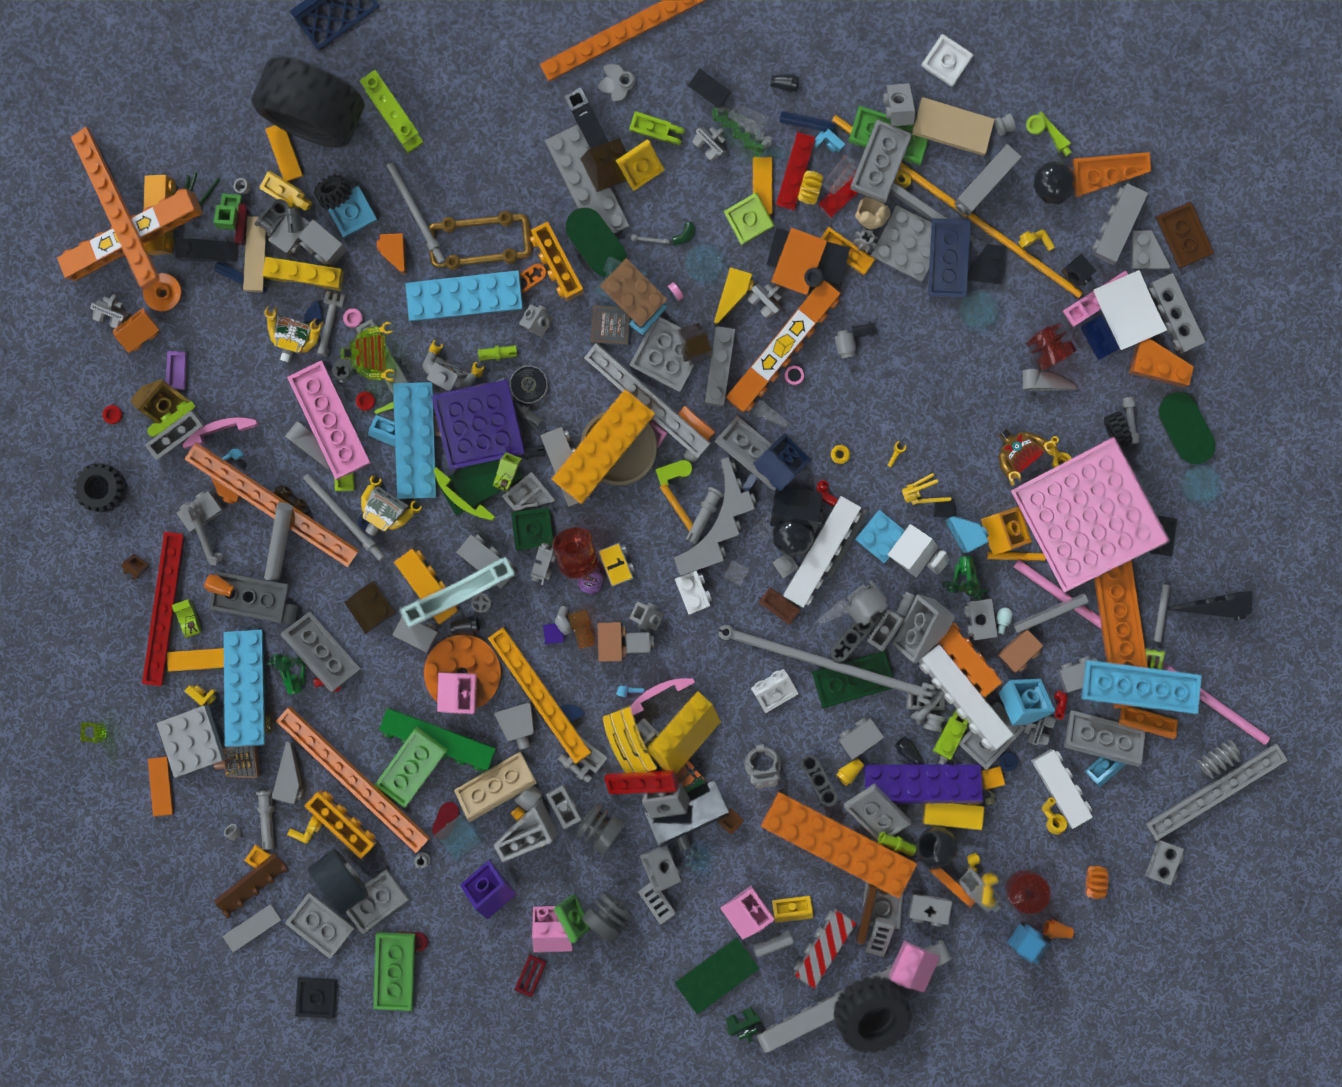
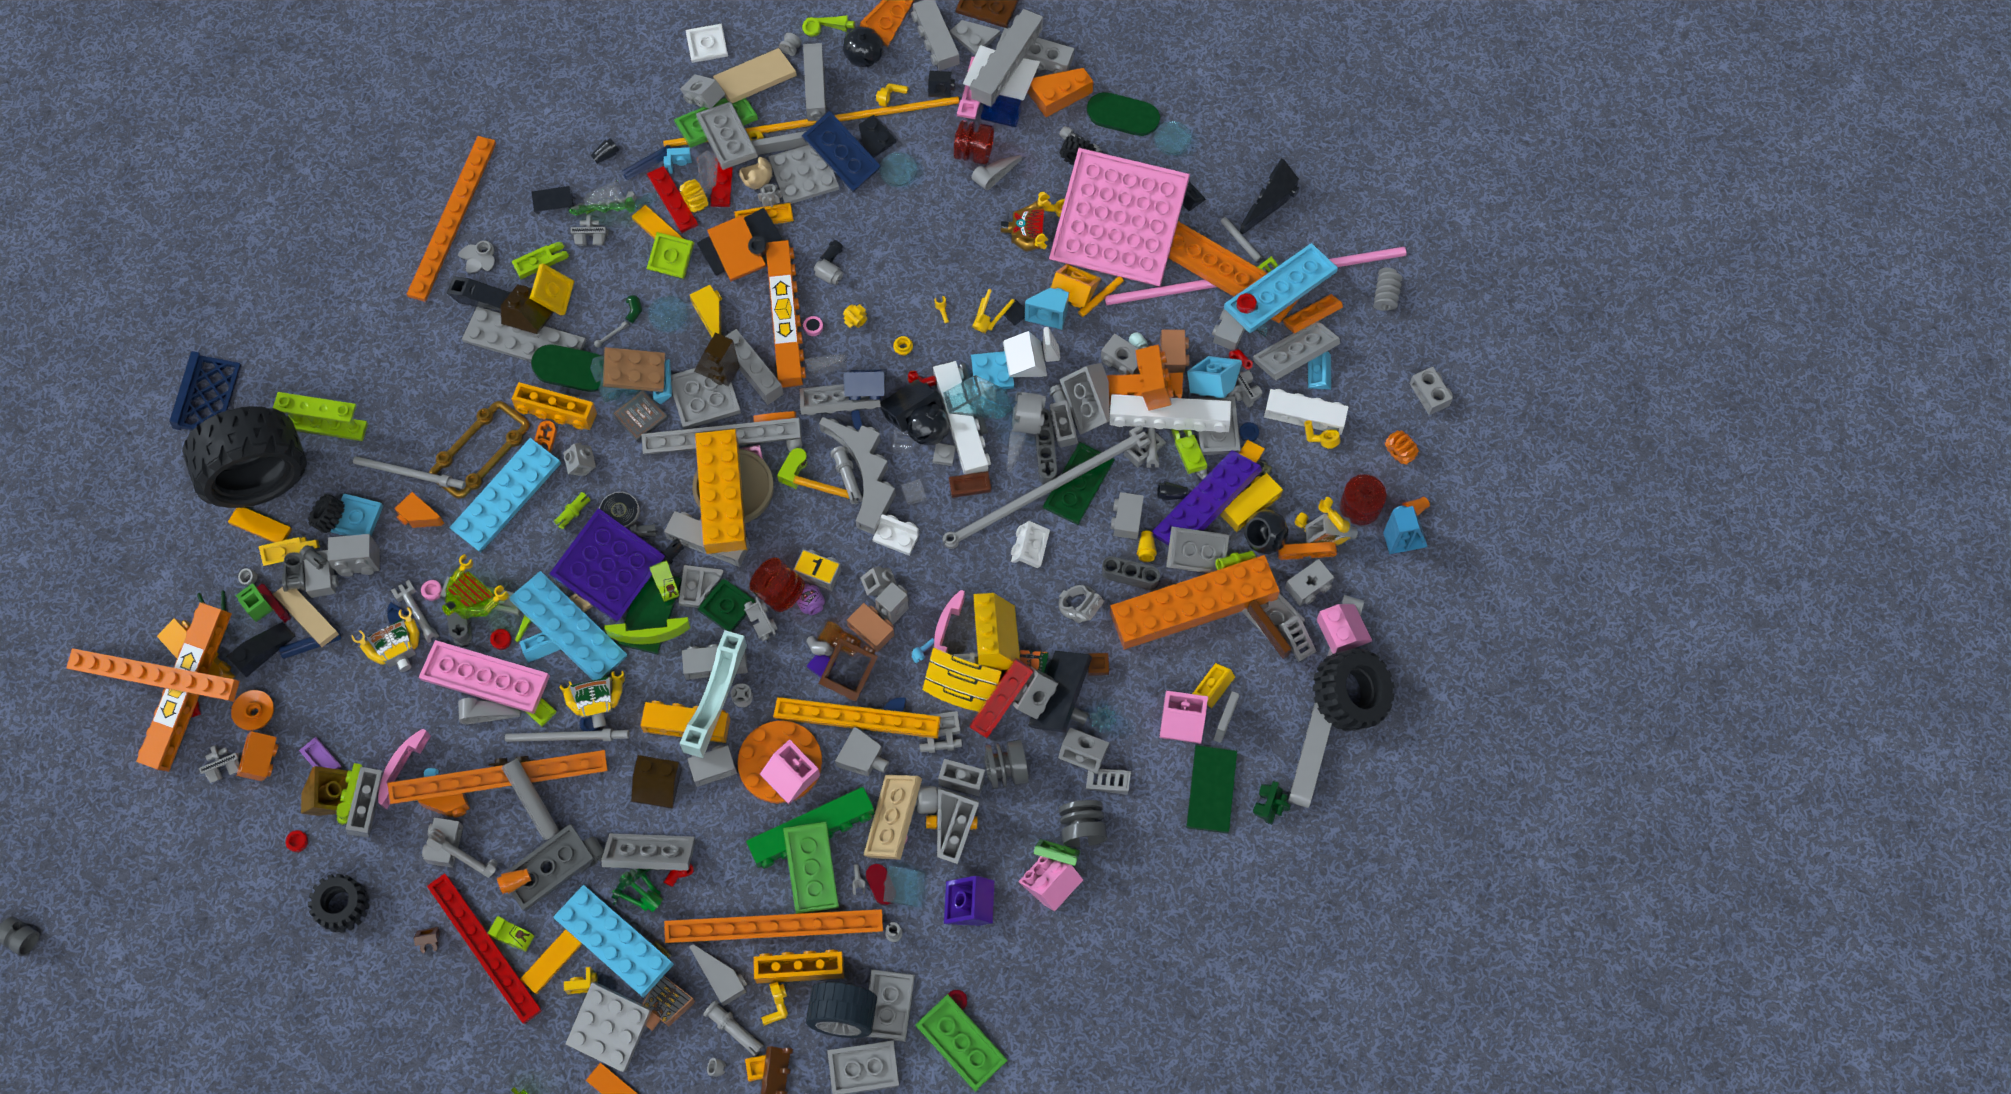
camera: 45 degrees left, 20 degrees down
yellow arch [262,257,344,291] -> none
light grey torso [422,340,484,391] -> none
black cone [450,616,480,635] -> none
dark red tile [514,954,547,998] -> none
bright pink tile [667,282,684,302] -> none
light grey hips [747,284,783,318] -> none
brick [793,908,856,988] -> none
light grey wheel [923,713,945,732] -> none
plant [942,556,989,599] -> none
light grey tile [1013,593,1089,633] -> none
light grey plate [1145,744,1288,841] -> none
none -> reddish brown window [818,636,878,702]
none -> yellow gear [843,304,867,328]
none -> light grey hand [852,864,865,895]
none -> clear light blue wedge [943,375,1012,419]
none -> light grey brick [970,9,1043,107]
none -> orange wedge [1135,344,1174,411]
none -> red tile [1236,293,1257,314]

